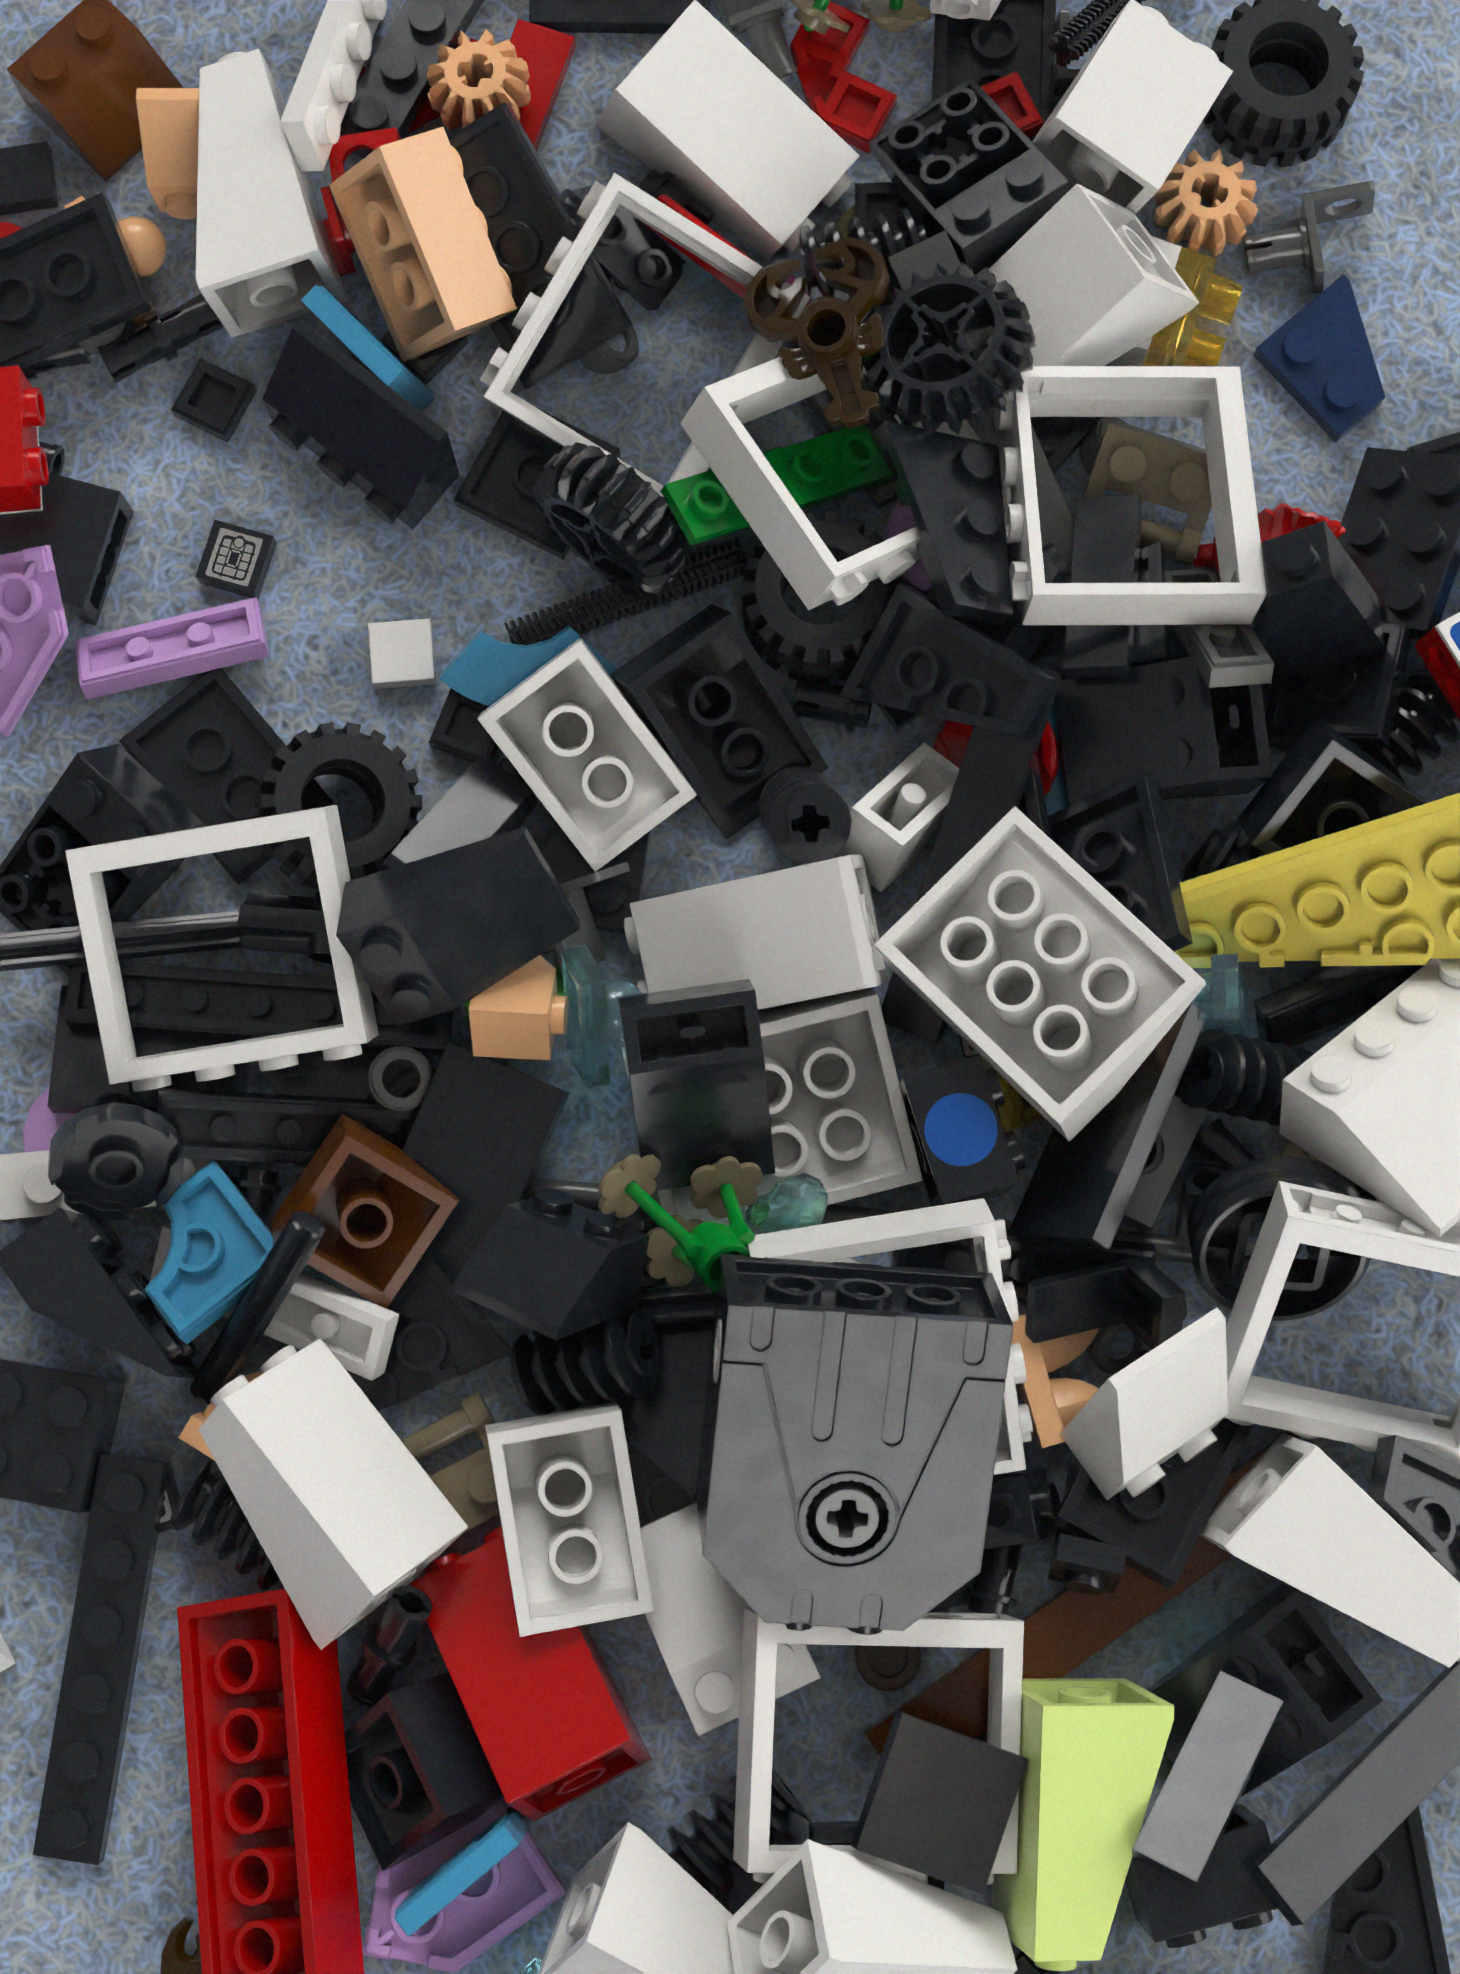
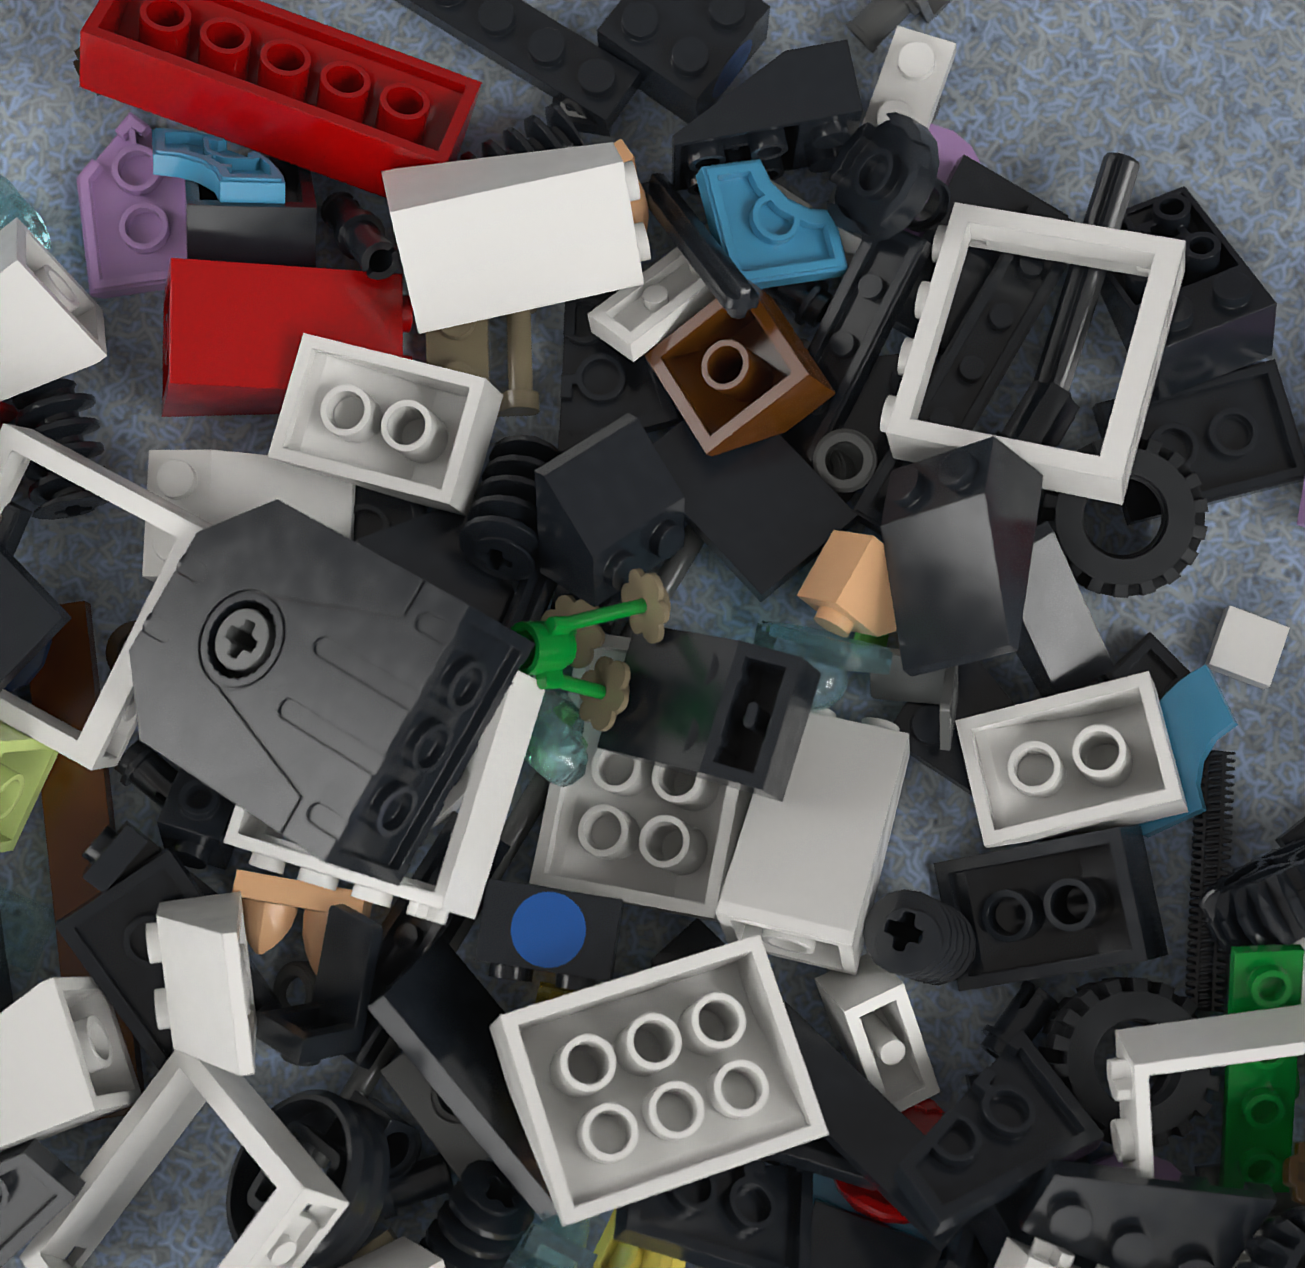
camera: 115 degrees right, 0 degrees up
dark azure tile [394,1807,530,1937] -> none
none -> dark azure tile [152,128,285,204]

